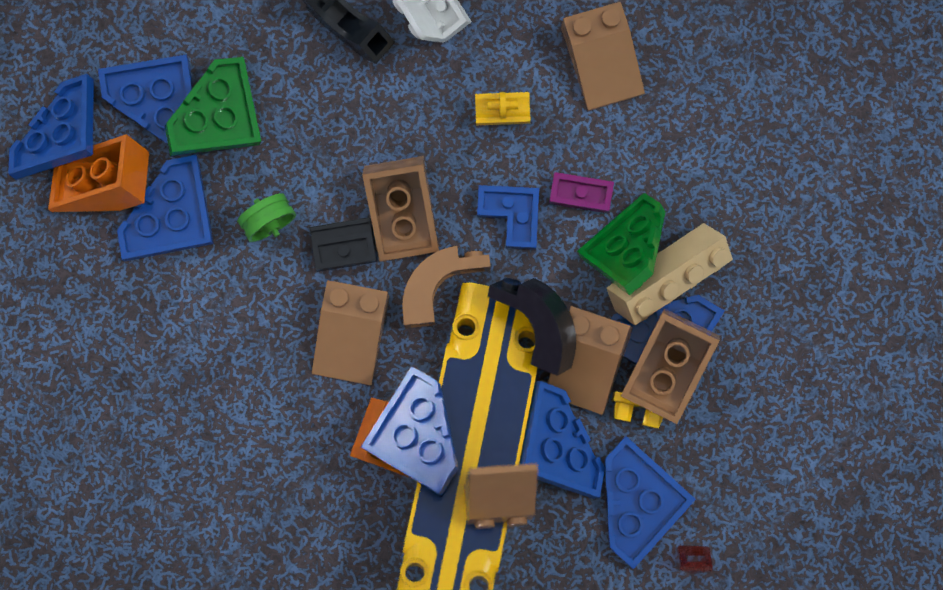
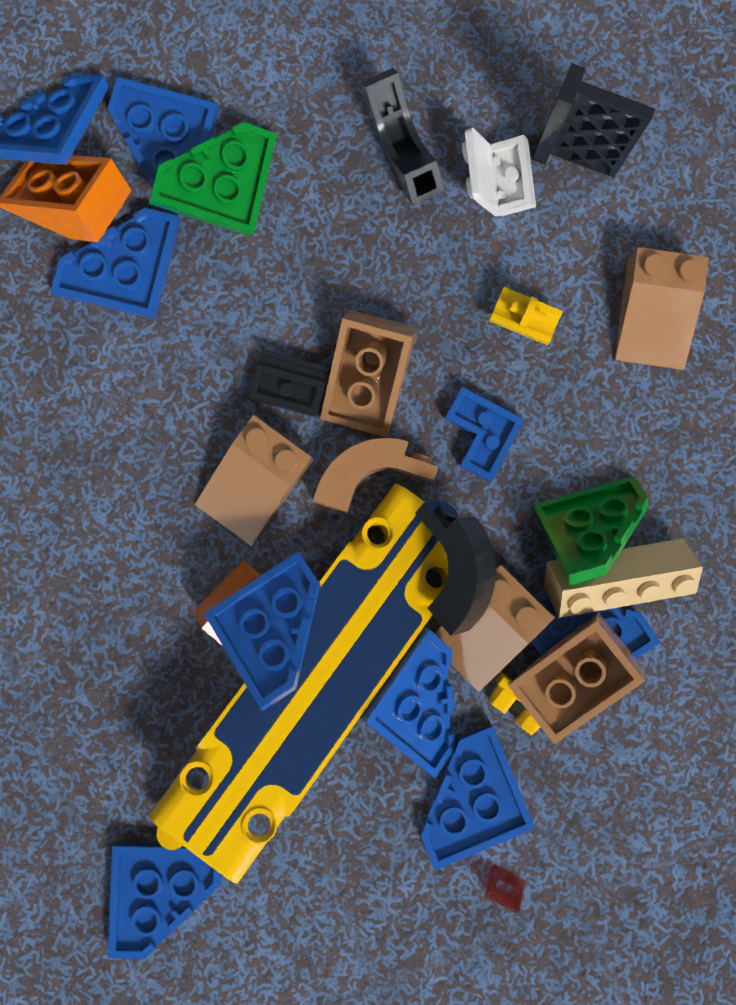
camera: 20 degrees right, 5 degrees up
bright green wheel [237,193,296,242] -> none
medium nougat slope [464,464,538,529] -> none
magenta plate [549,172,614,214] -> none

